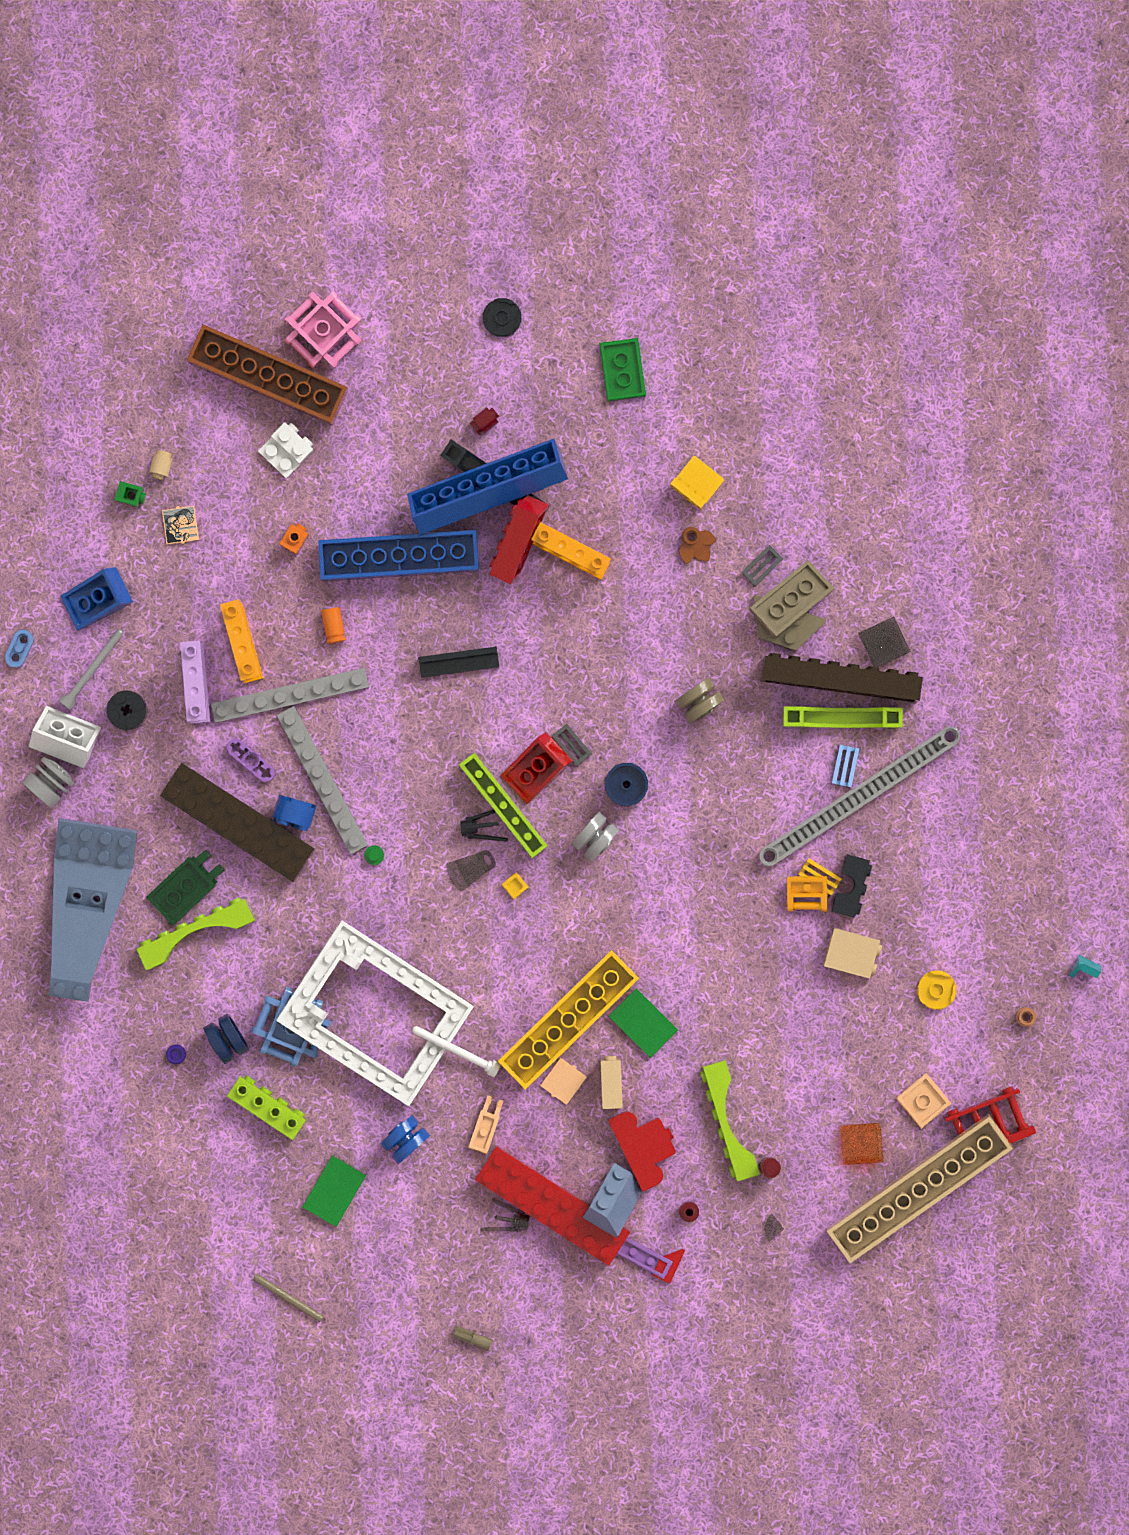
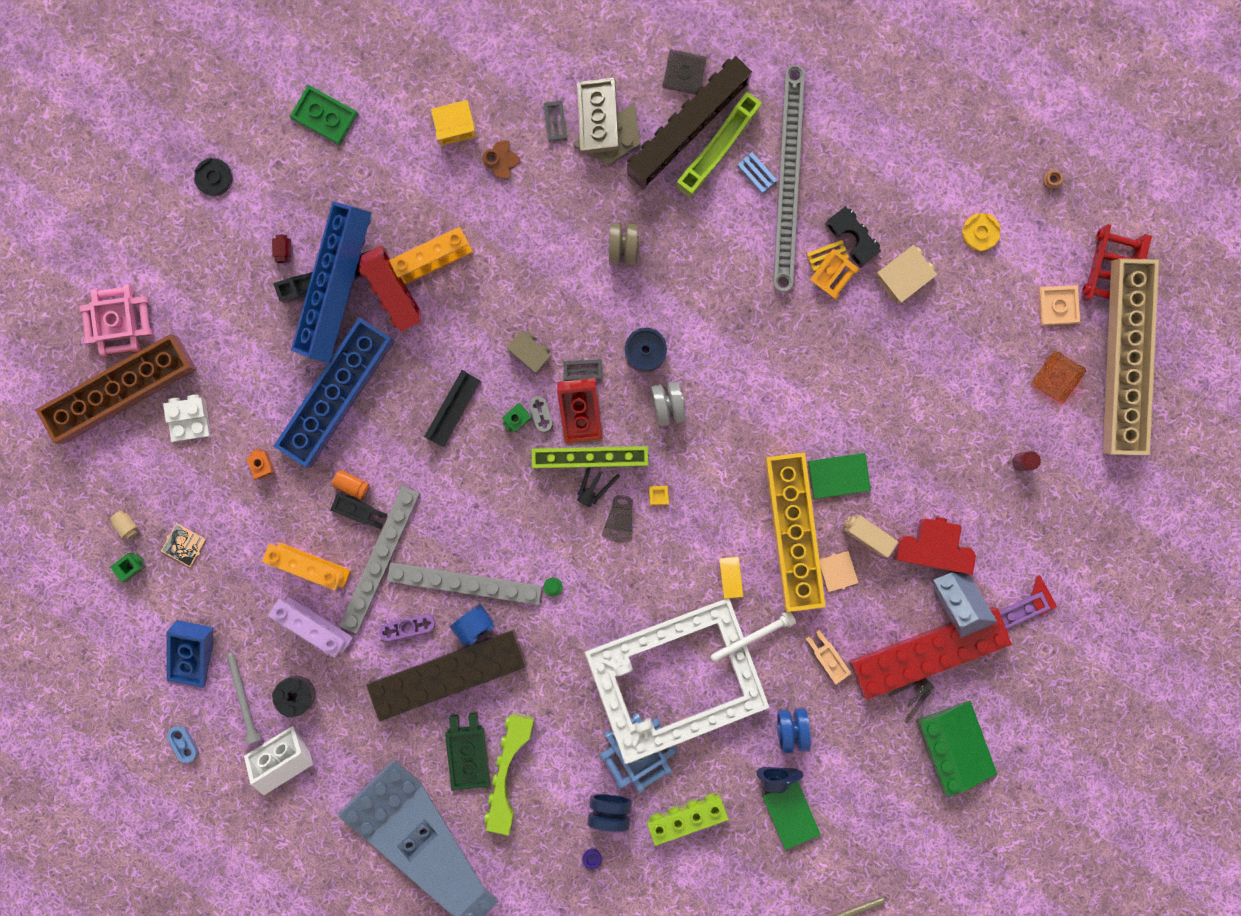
camera: 50 degrees left, 0 degrees up
light grey wheel [22,756,75,808] -> none
dark tan axle [453,1326,493,1351] -> none
dark red brick [679,1201,699,1222] -> none
lime arch [700,1060,760,1182] -> none
clear smoke tile [764,1213,784,1241] -> none
teal tile [1068,955,1101,978] -> none
none -> black hinge [330,493,387,529]
none -> green brick [502,403,533,433]
none -> dark tan brick [506,330,552,375]
none -> light grey beam [530,396,553,432]
none -> yellow slope [719,556,743,599]
none -> dark blue piece [756,767,803,793]
none -> green slope [916,700,997,797]

